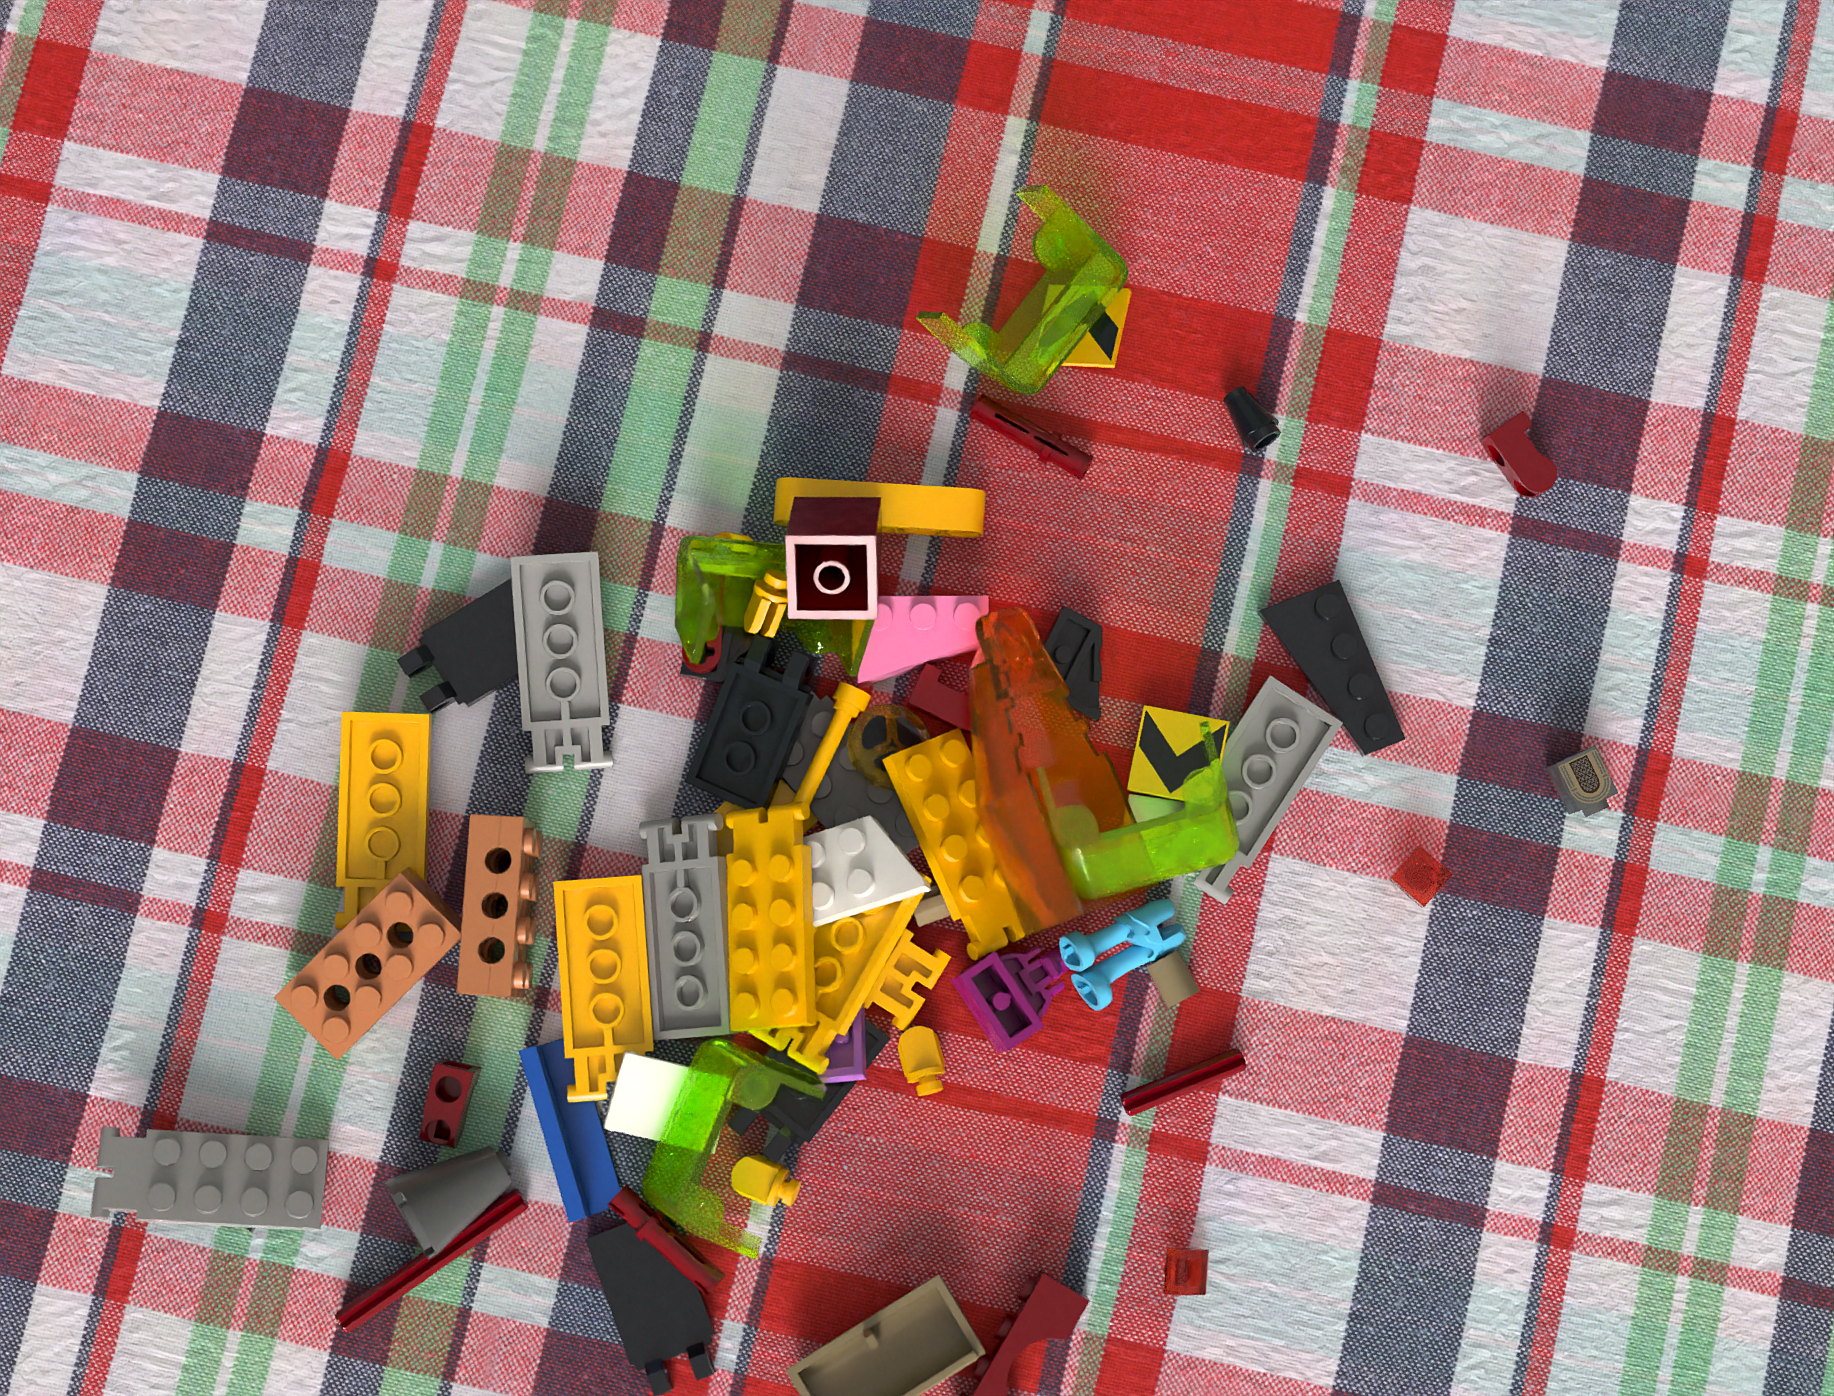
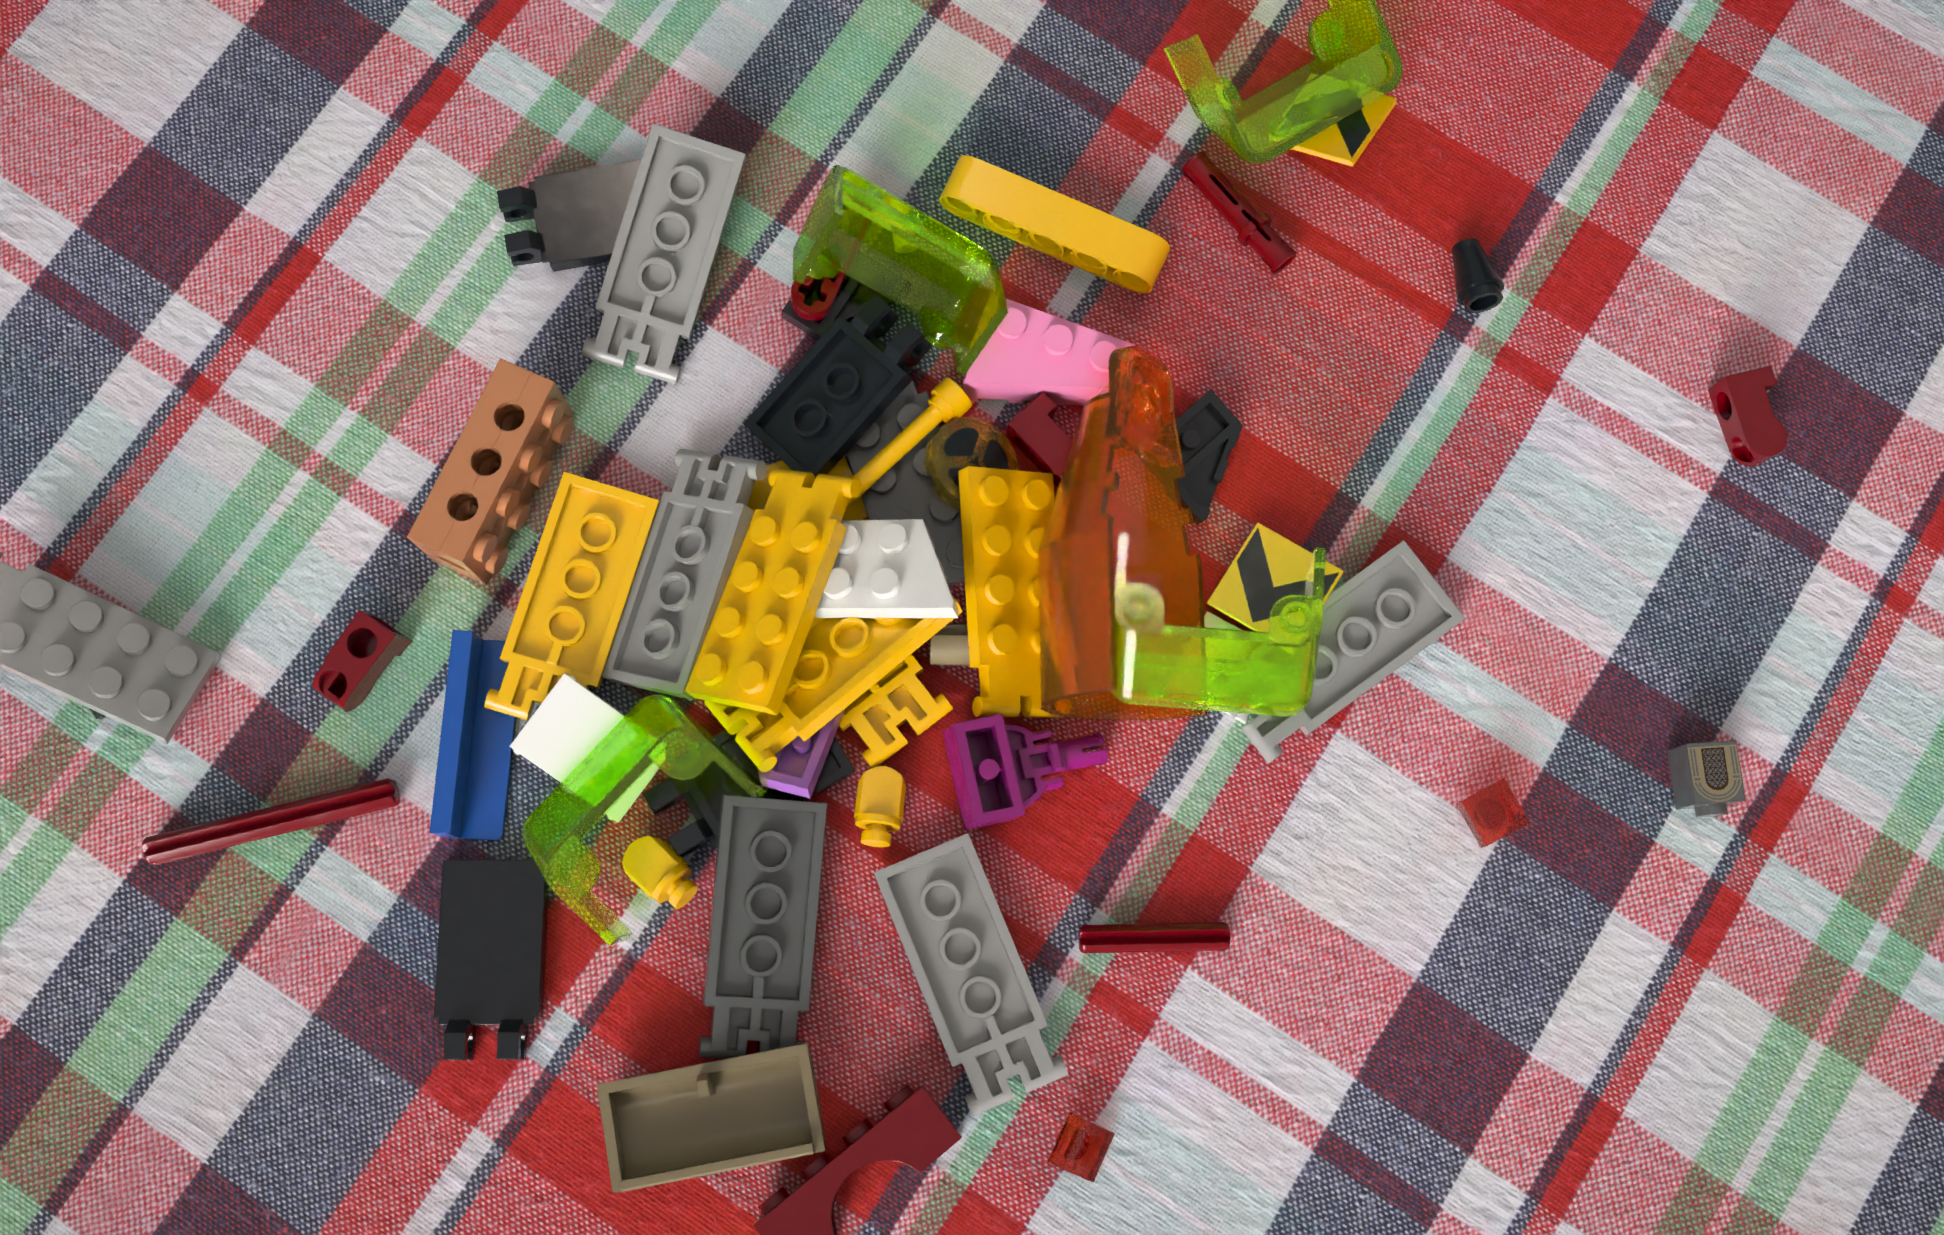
camera: 15 degrees right, 5 degrees down
nougat brick [274,867,462,1060] -> none
yellow hinge [335,711,432,932] -> none
dark grey cone [384,1146,515,1260] -> none
dark red pin [607,1184,725,1296] -> none
yellow arm [744,569,788,638] -> none
dark red slope [785,497,882,619] -> none
medium azure piece [1059,899,1187,1011] -> none
dark tan piece [1146,950,1200,1008] -> none
black wing [1257,580,1405,757] -> none
none -> dark grey hinge [698,794,827,1059]
none -> light grey hinge [874,833,1069,1117]

